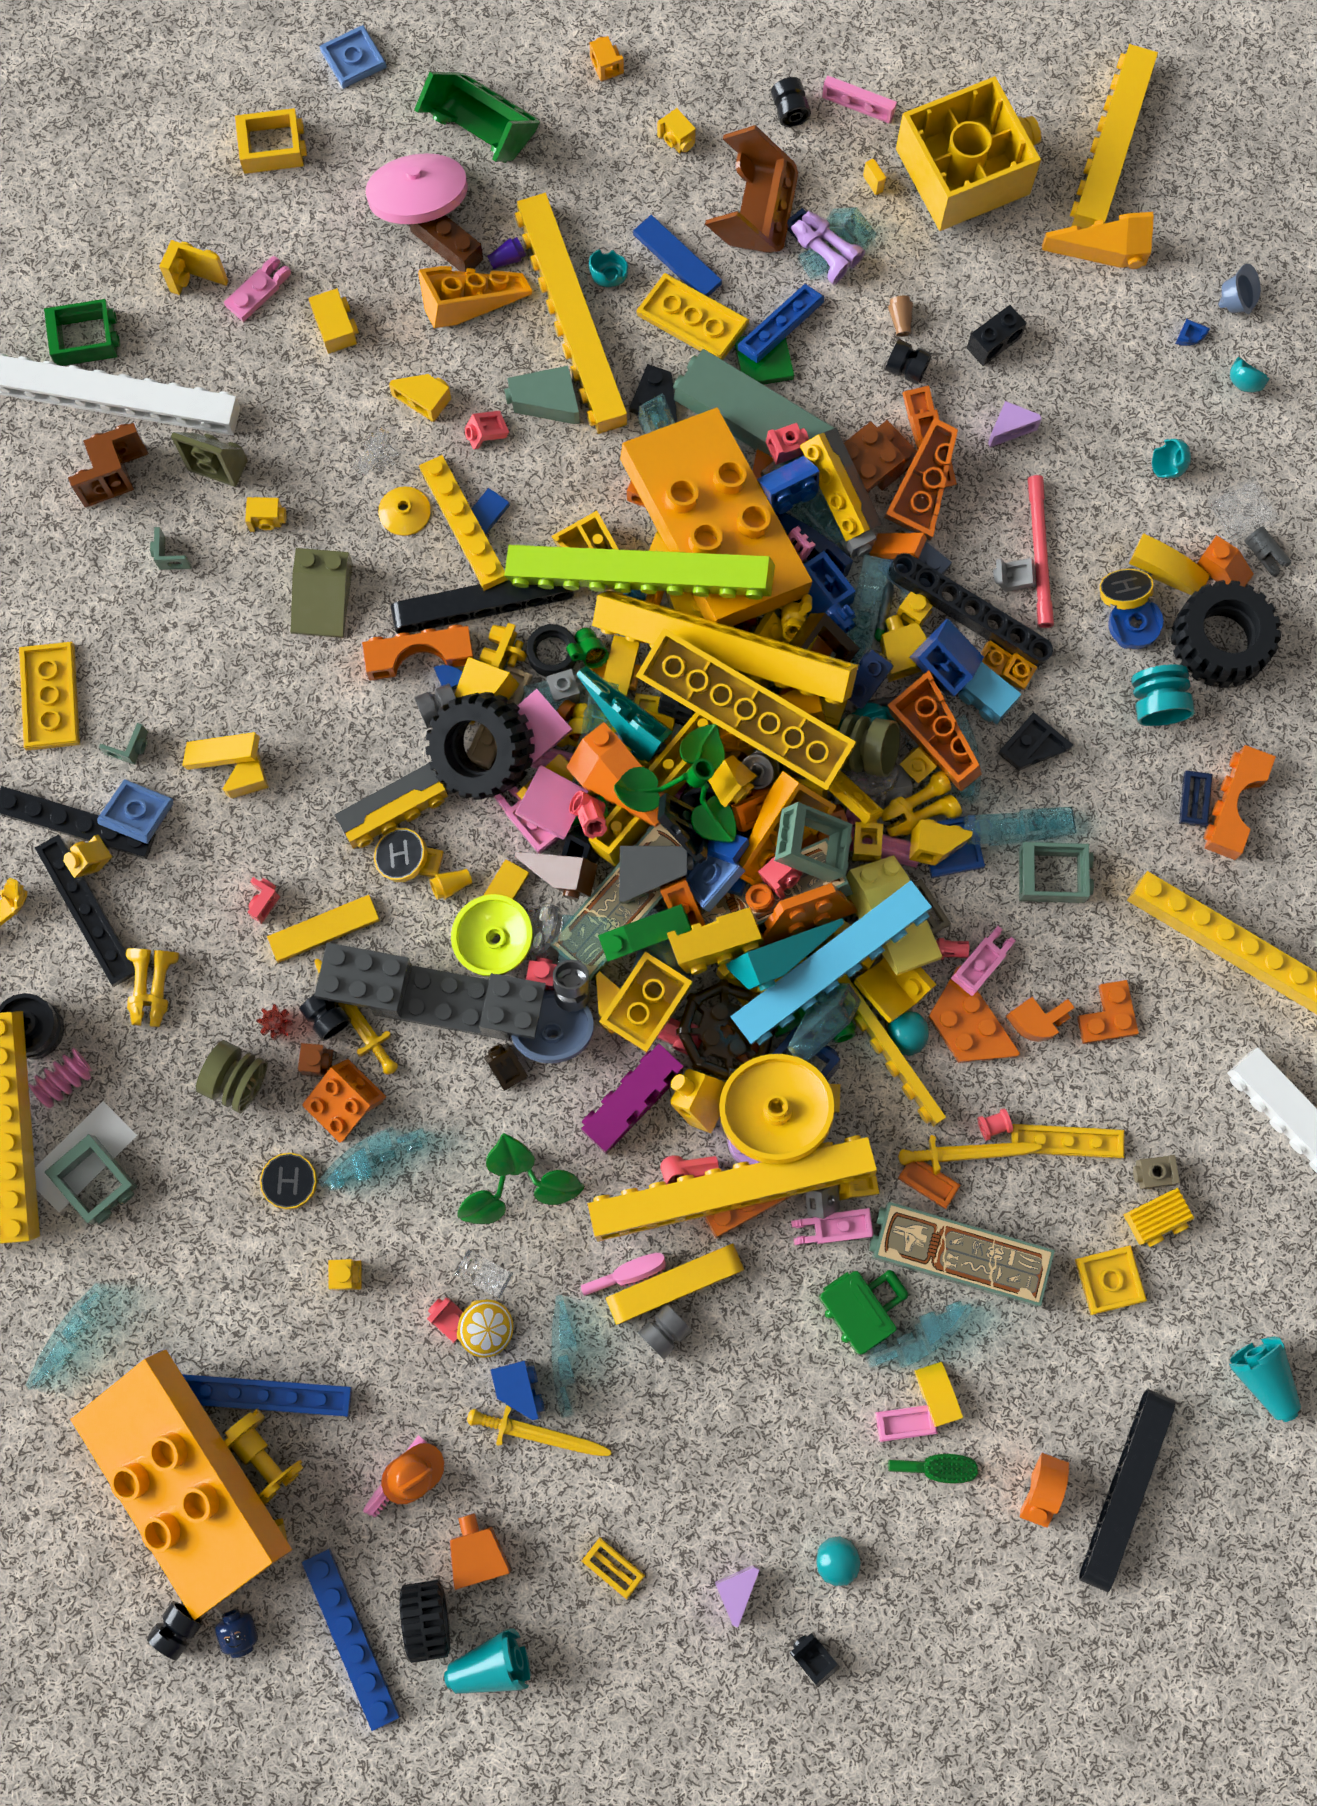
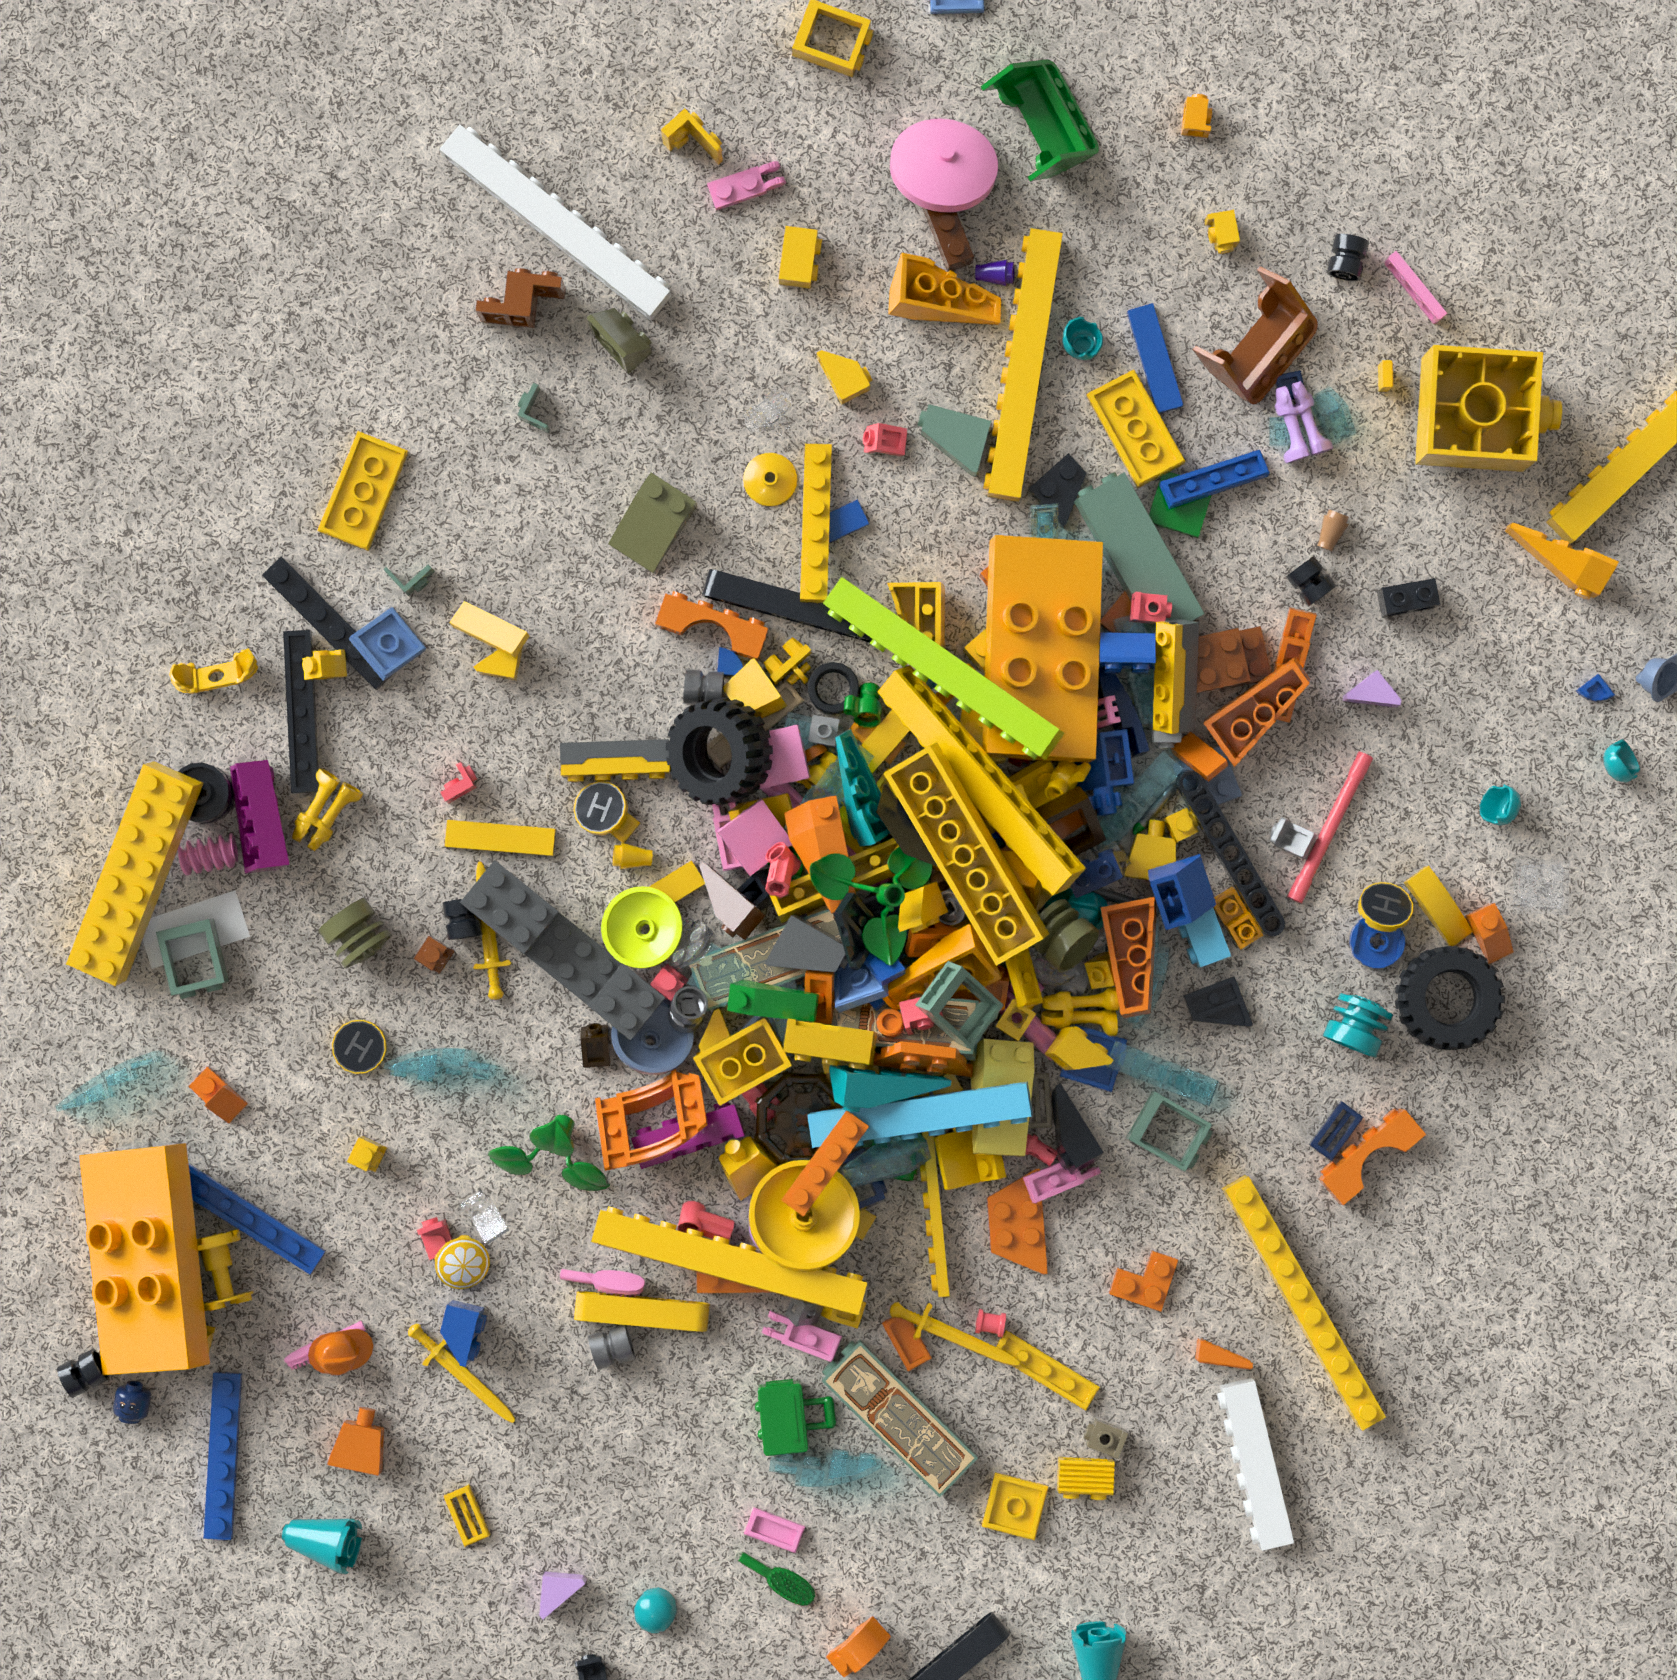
camera: 25 degrees right, 10 degrees up
green window [44,299,120,366] -> none
yellow brick [245,497,287,532] -> none
clear red gear [256,1004,293,1040] -> none
orange bracket [302,1059,387,1143] -> none
black tyre [399,1580,450,1663] -> none
clear light blue slope [552,1295,579,1418] -> none
teal hair [887,1011,929,1056] -> none
yellow slope [914,1362,963,1427] -> none
orange brick [1006,997,1075,1042] -> none
dark grey hinge [1244,526,1291,577] -> none
none -> orange slope [188,1066,248,1124]
none -> magenta wedge [230,760,290,874]
none -> orange wedge [595,1069,708,1171]
none -> orange plate [781,1111,870,1217]
none -> black sticker [876,784,938,867]
none -> black slope [1051,1083,1104,1175]
none -> orange slope [1195,1338,1253,1370]

